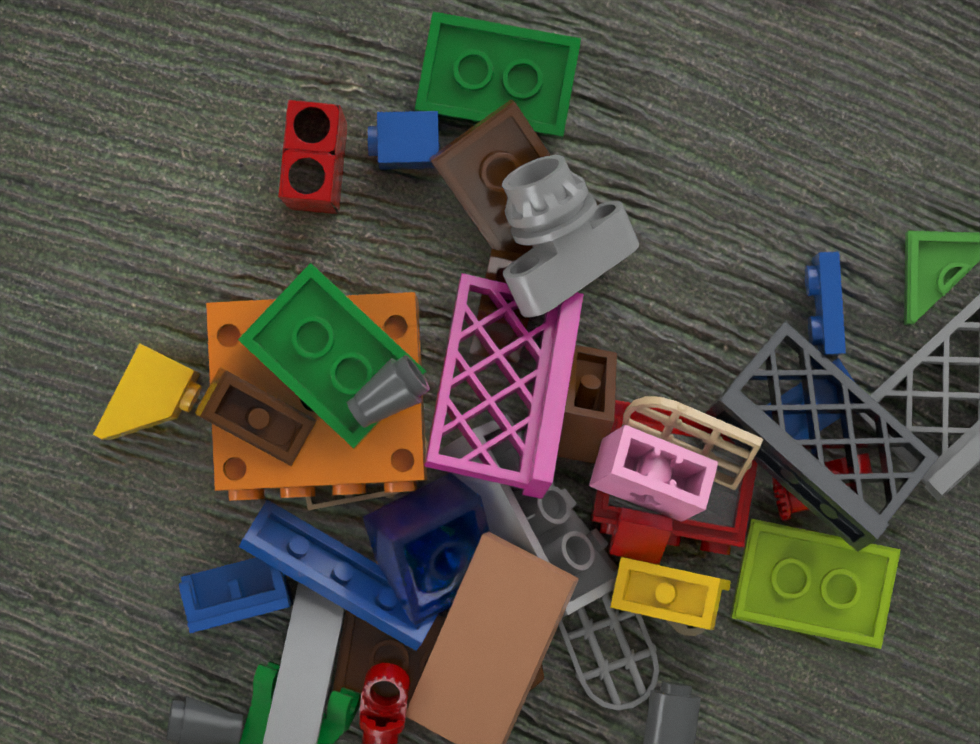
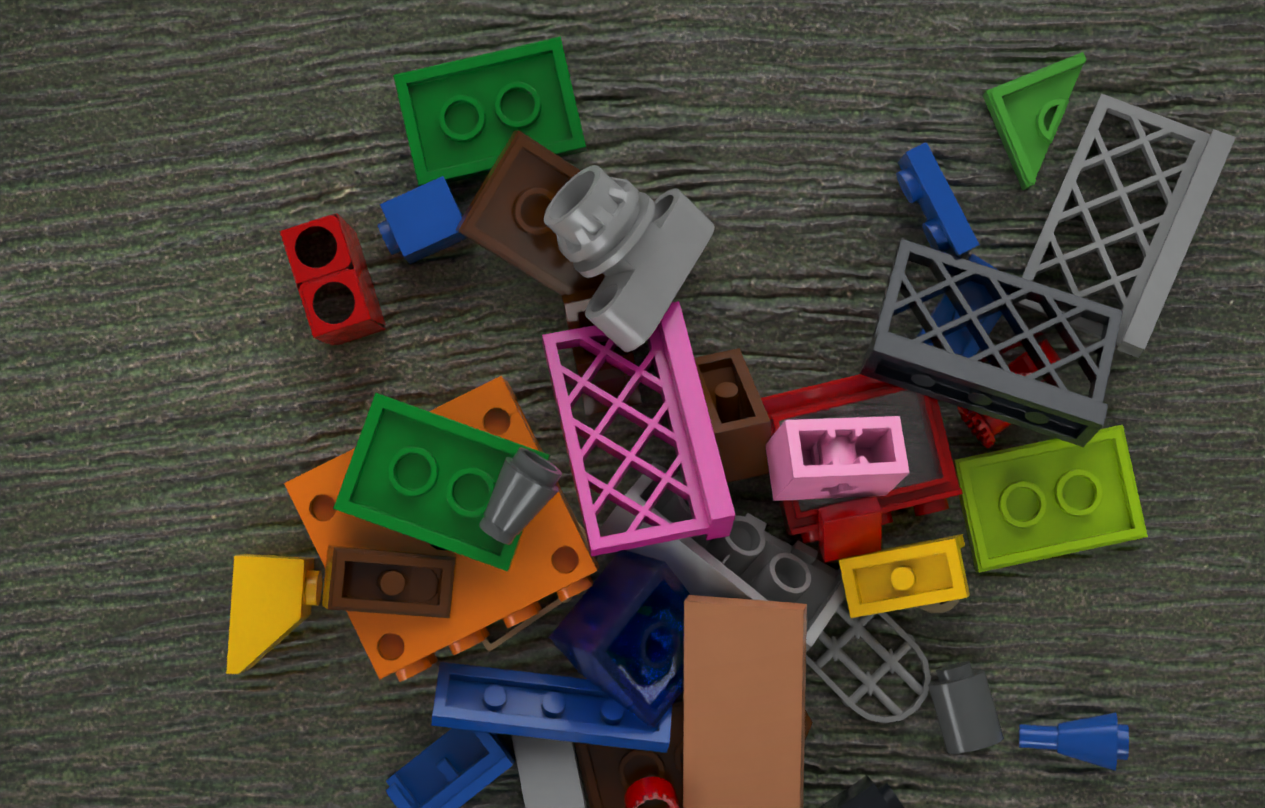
camera: 25 degrees left, 0 degrees up
tan window [622,396,763,490] -> none

